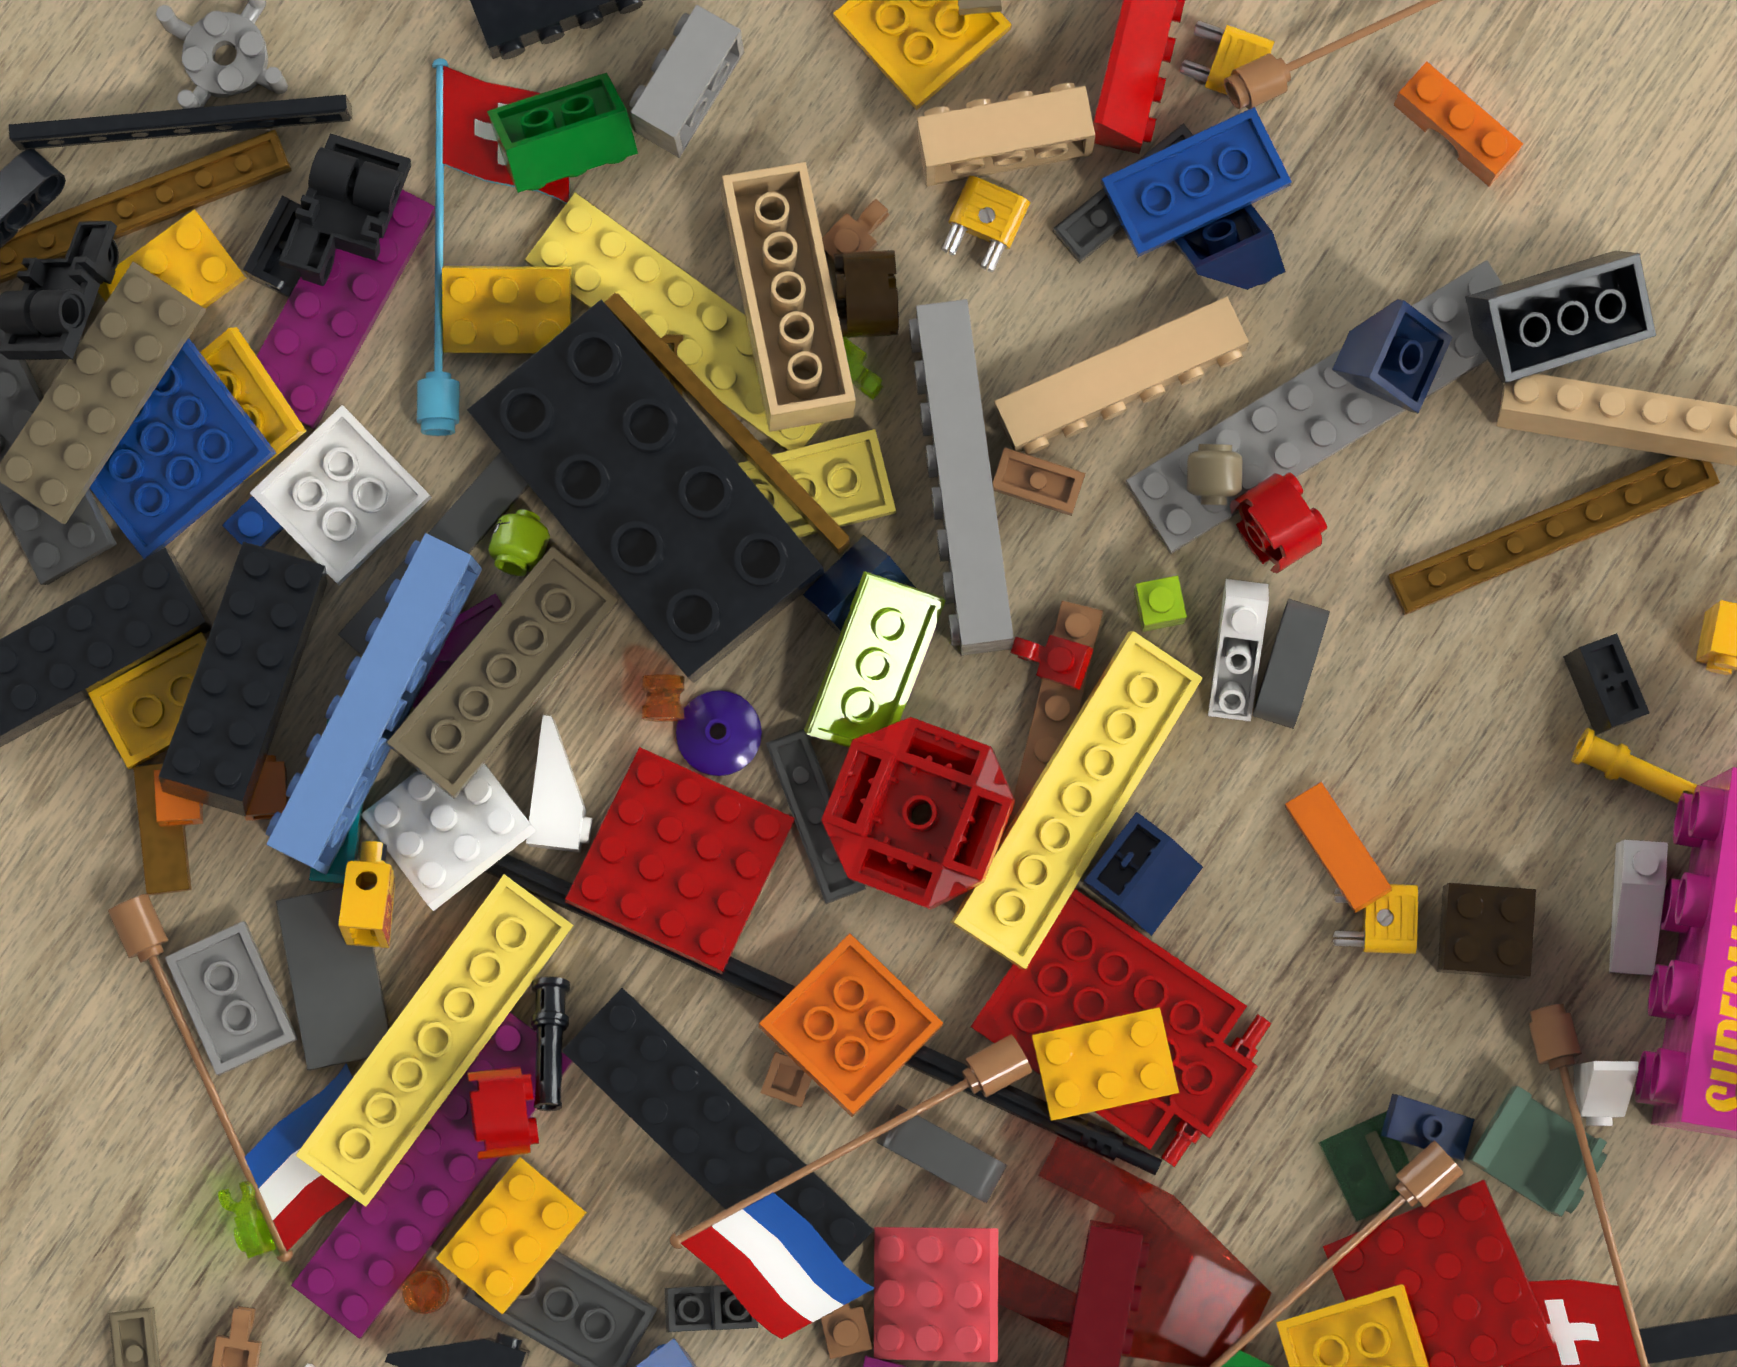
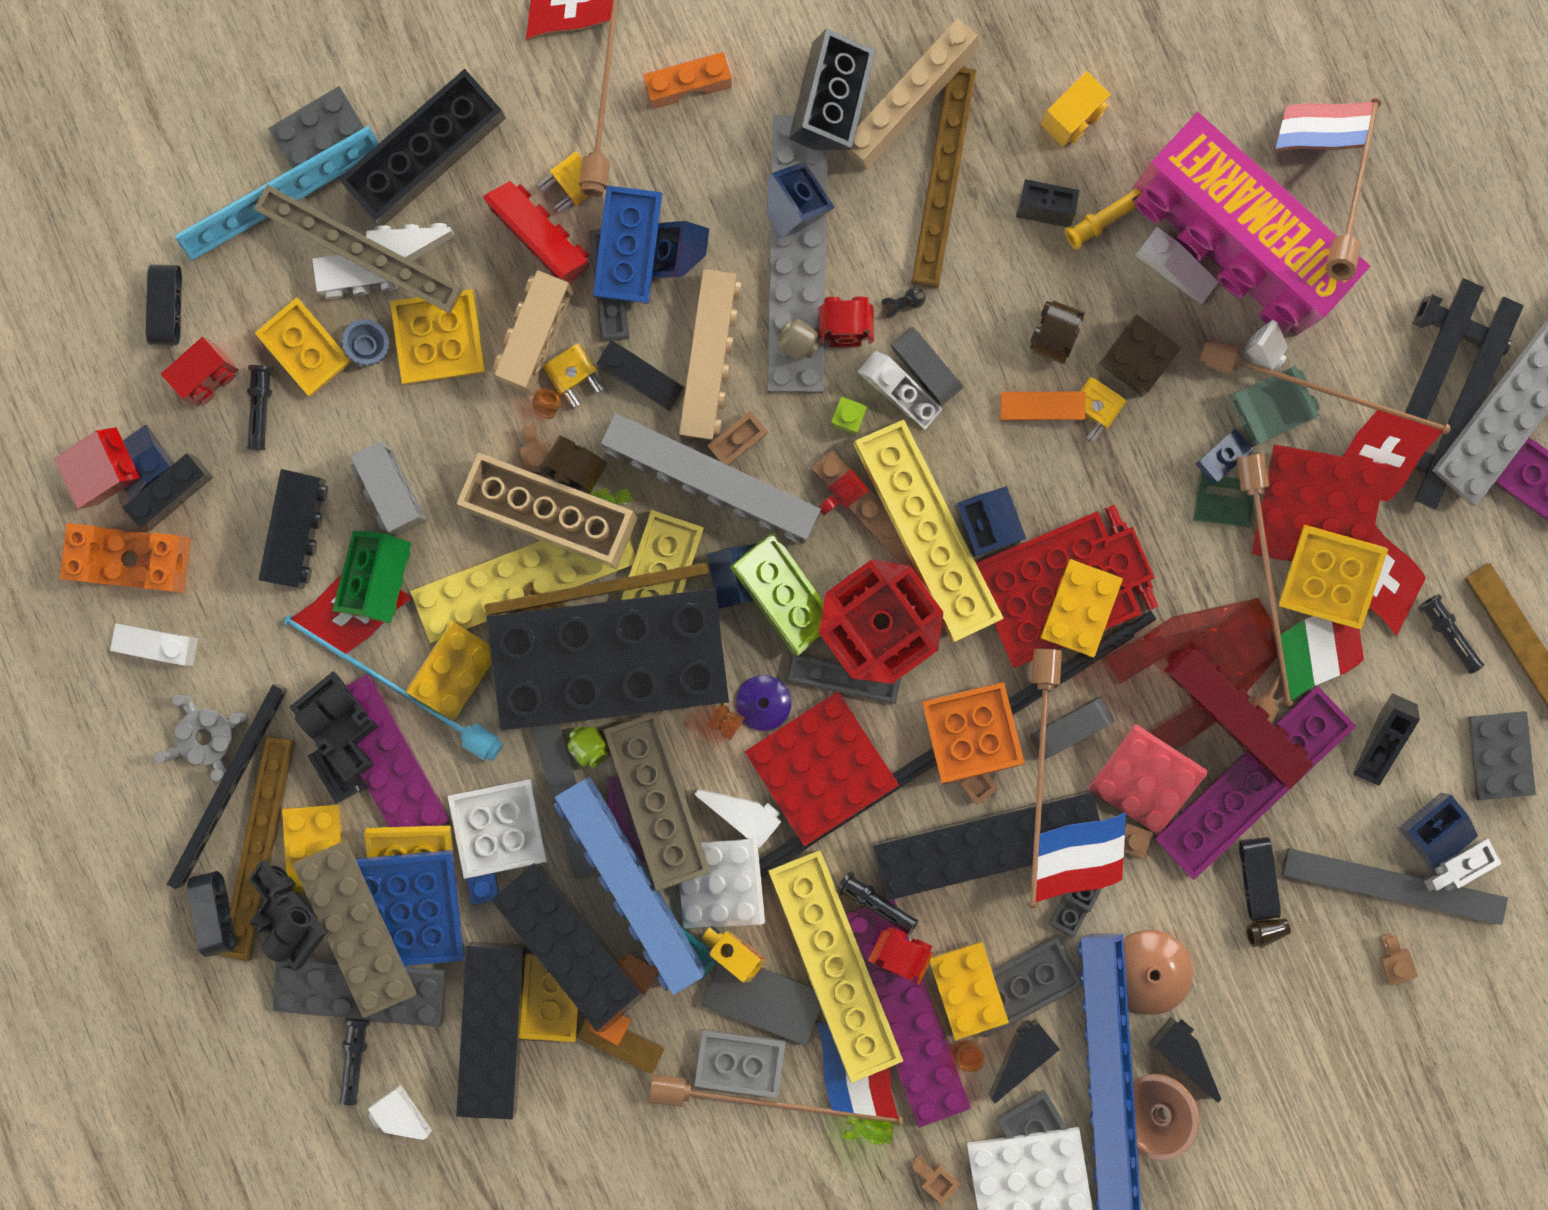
camera: 65 degrees left, 5 degrees up
none -> clear orange tile [532,389,561,419]
none -> black slope [596,340,684,411]
none -> black arm [881,287,926,318]
none -> dark brown brick [1030,300,1085,365]

